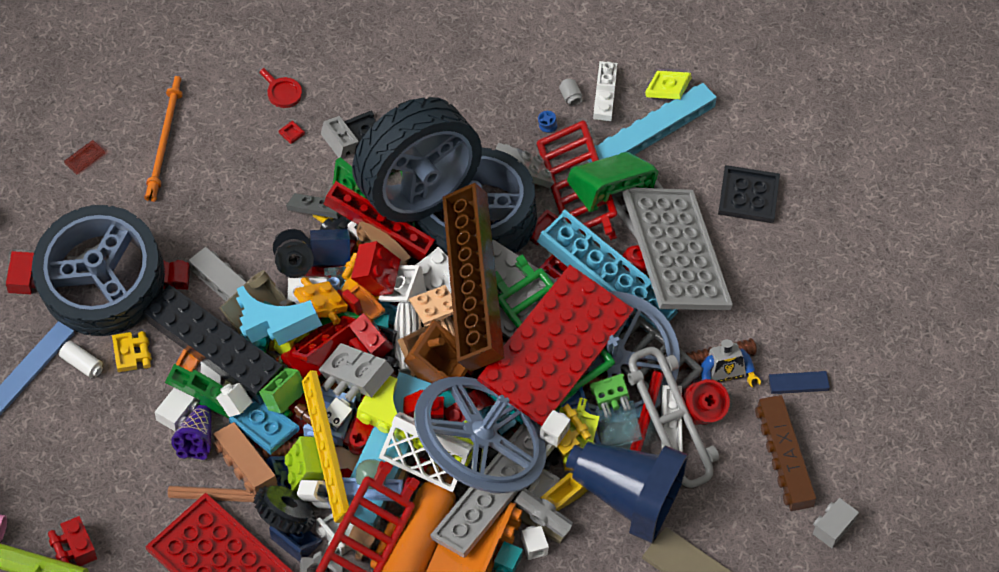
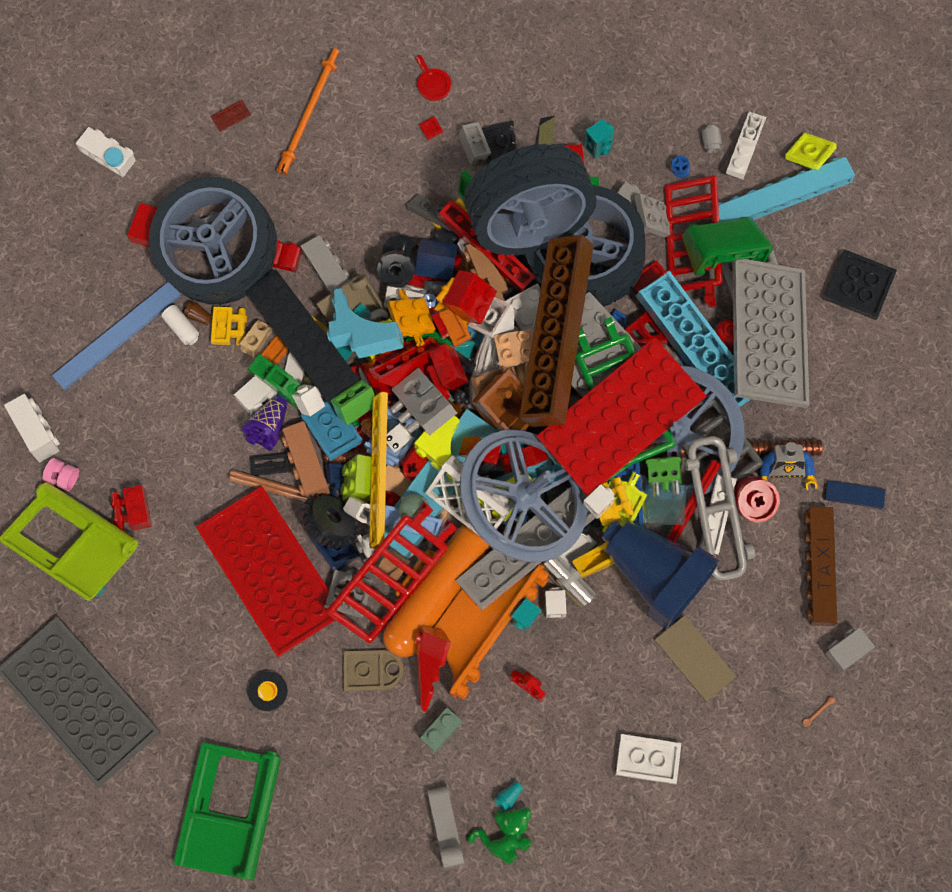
camera: 20 degrees right, 15 degrees up
none -> reddish brown cone [184,301,213,326]
none -> tan leg [240,320,273,358]
none -> black tile [250,453,291,476]
none -> teal brick [584,119,614,159]

